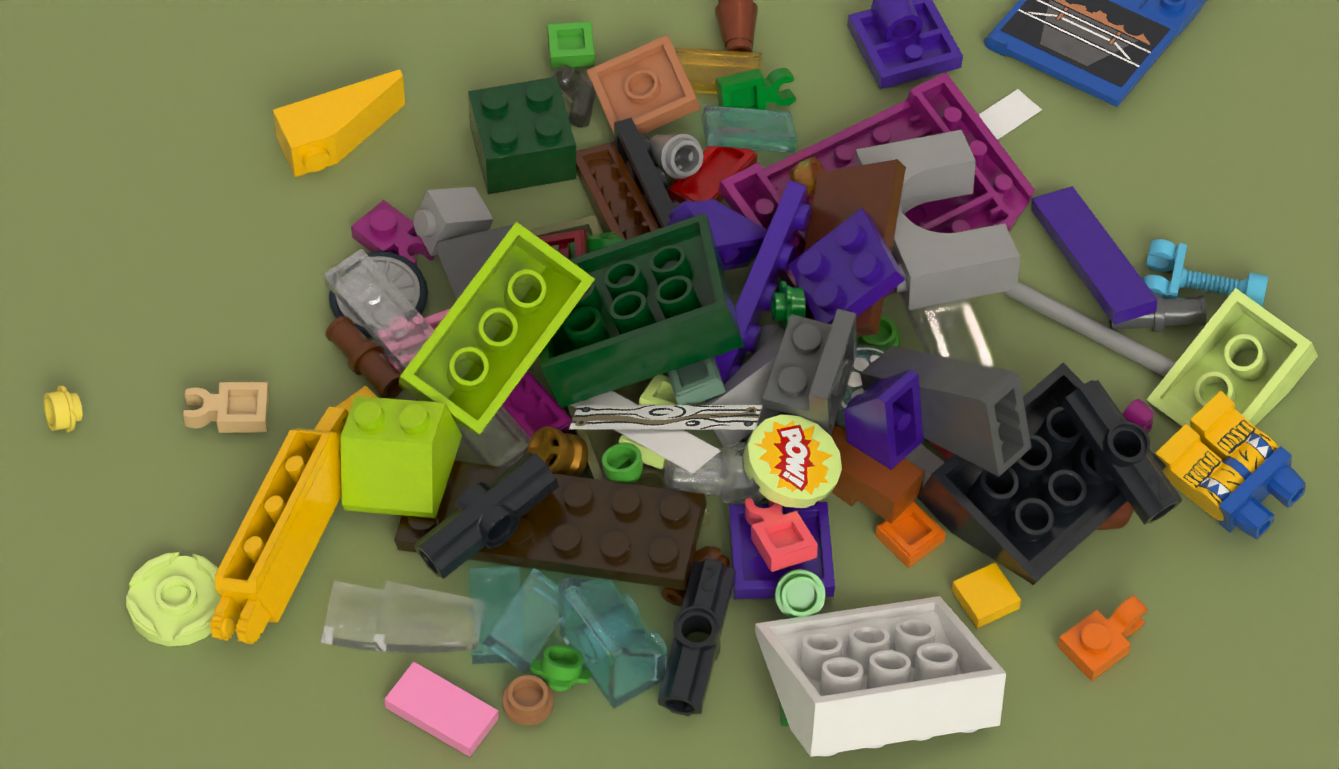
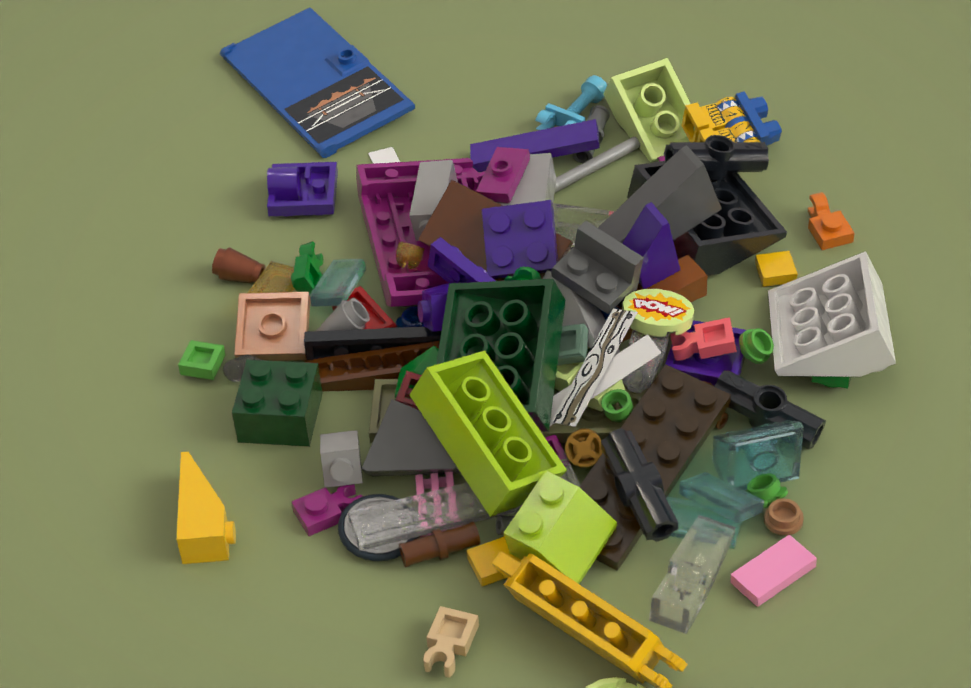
camera: 65 degrees left, 10 degrees down
orange tile [875,501,946,568] -> none
none -> magenta plate [476,147,530,203]

